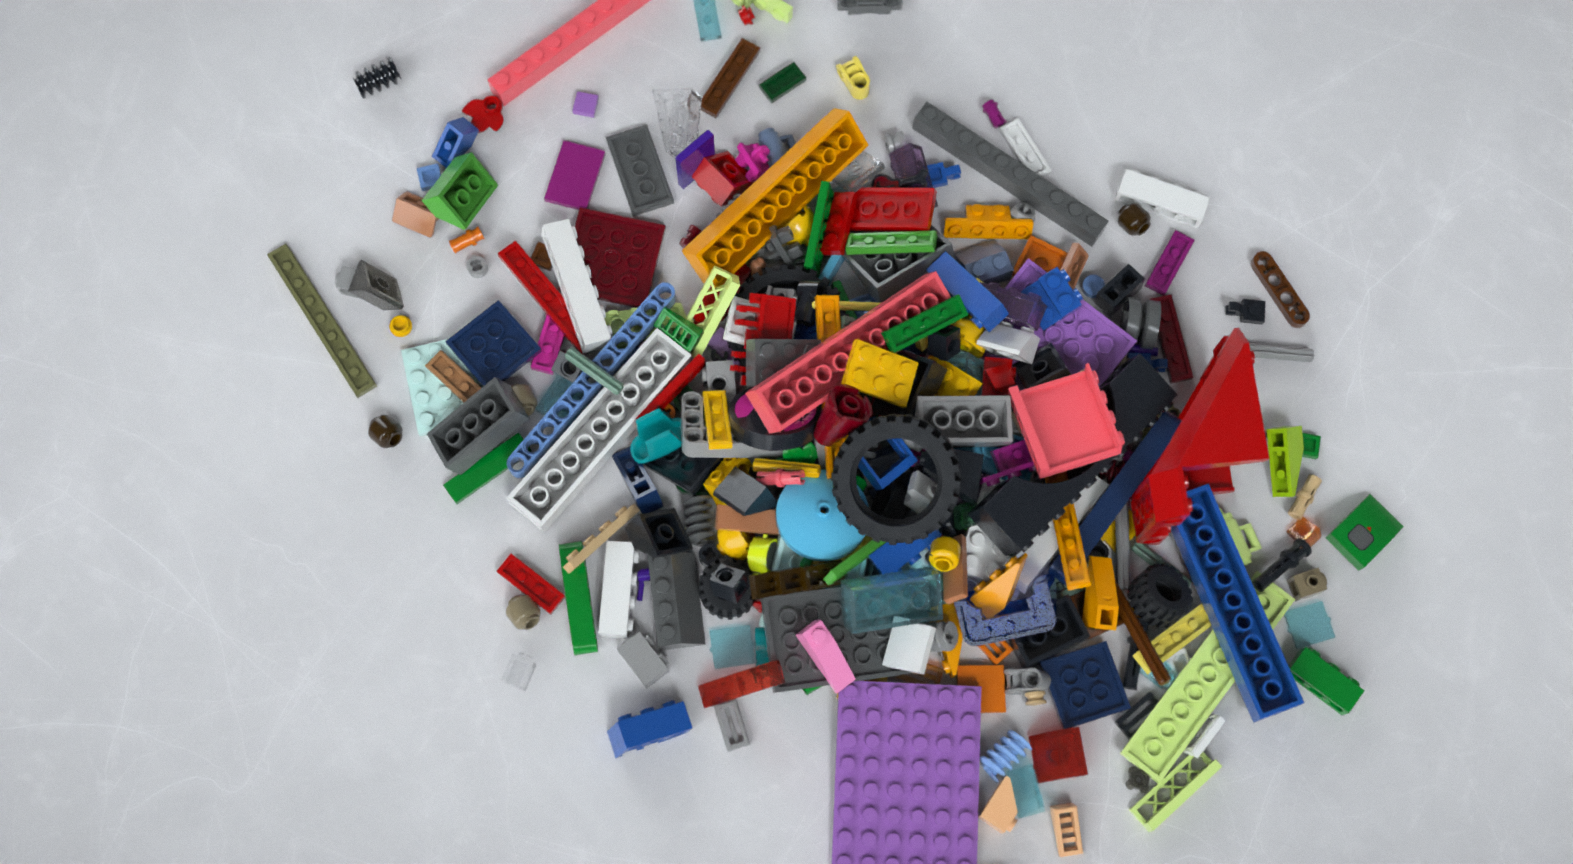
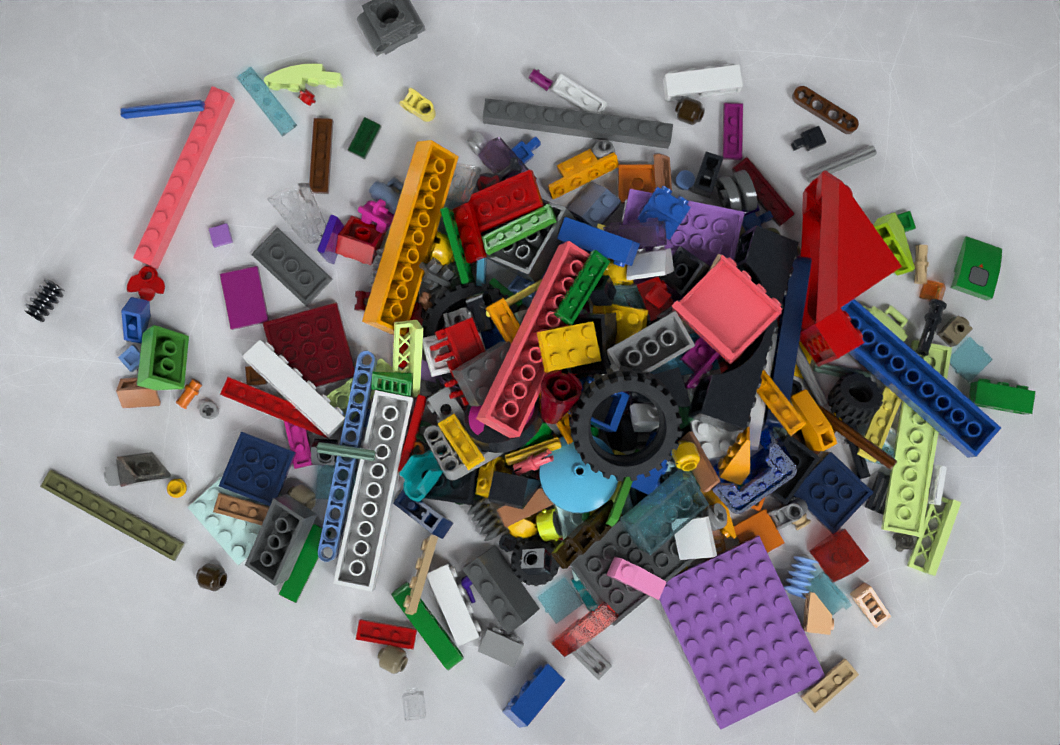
camera: 25 degrees left, 10 degrees up
black slope [625,508,693,558] -> none

